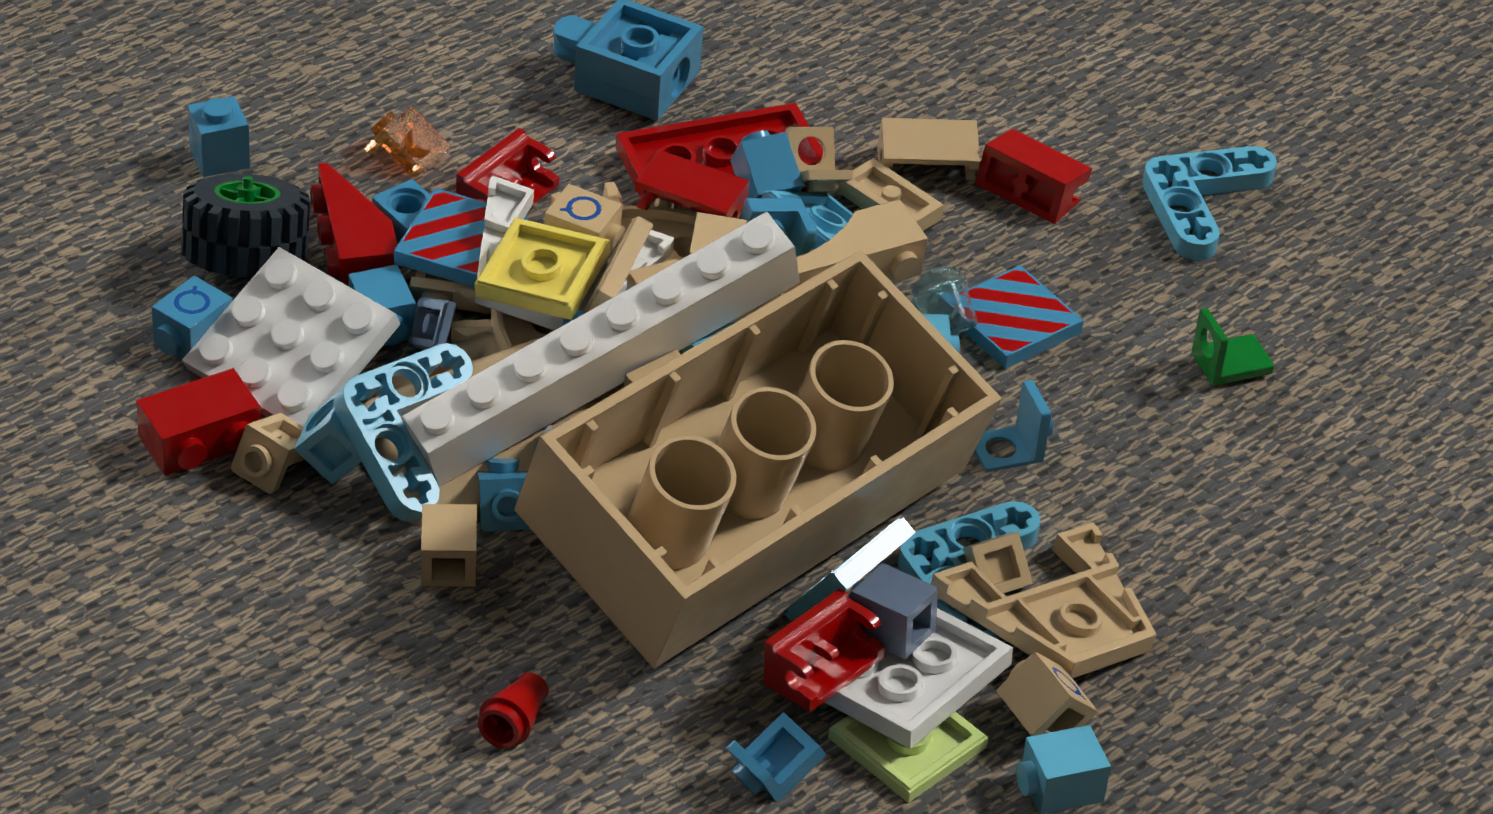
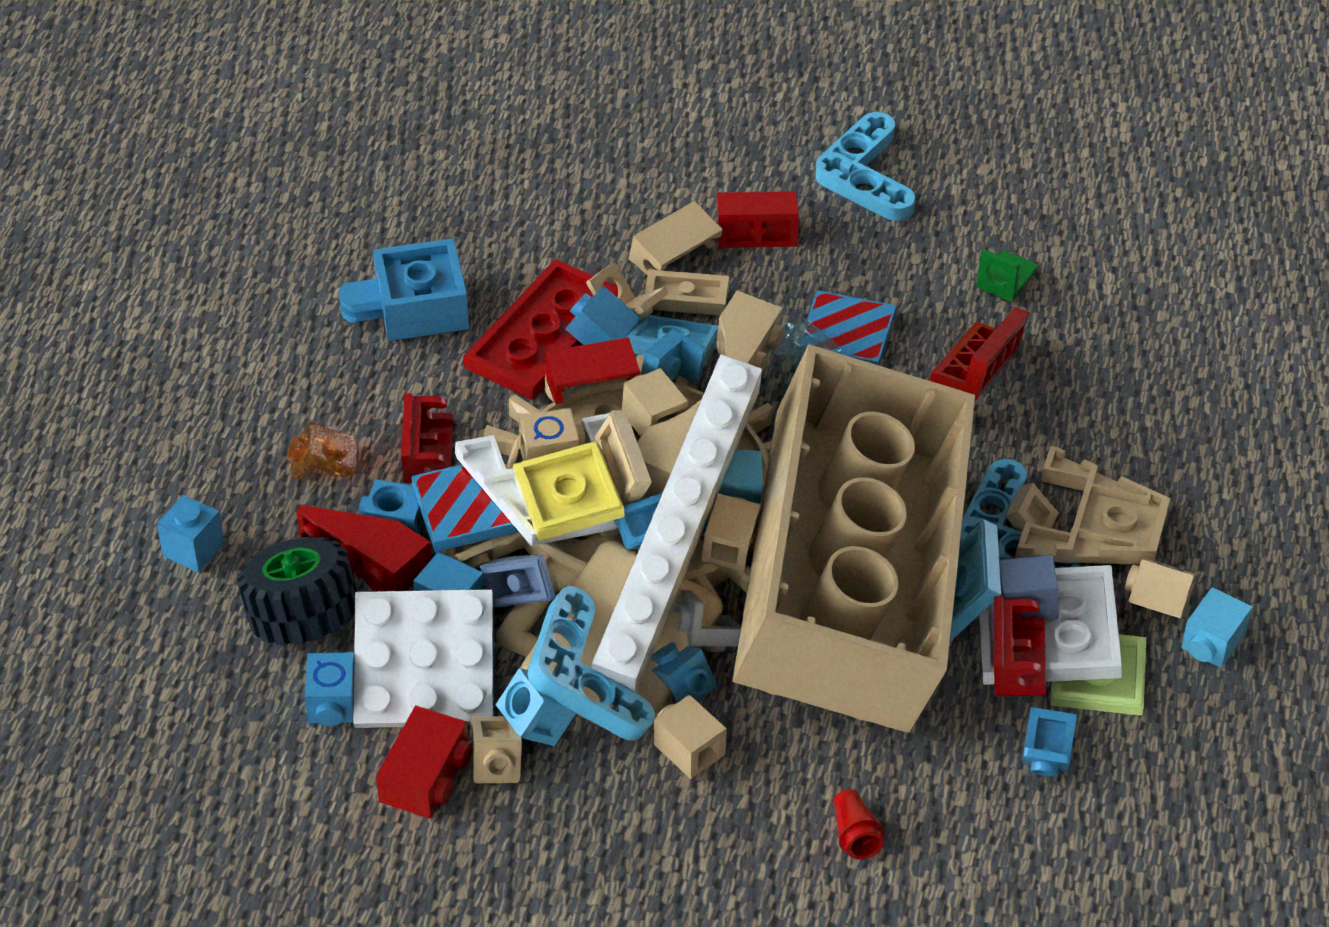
camera: 35 degrees left, 5 degrees up
none -> red fence [929,307,1030,401]

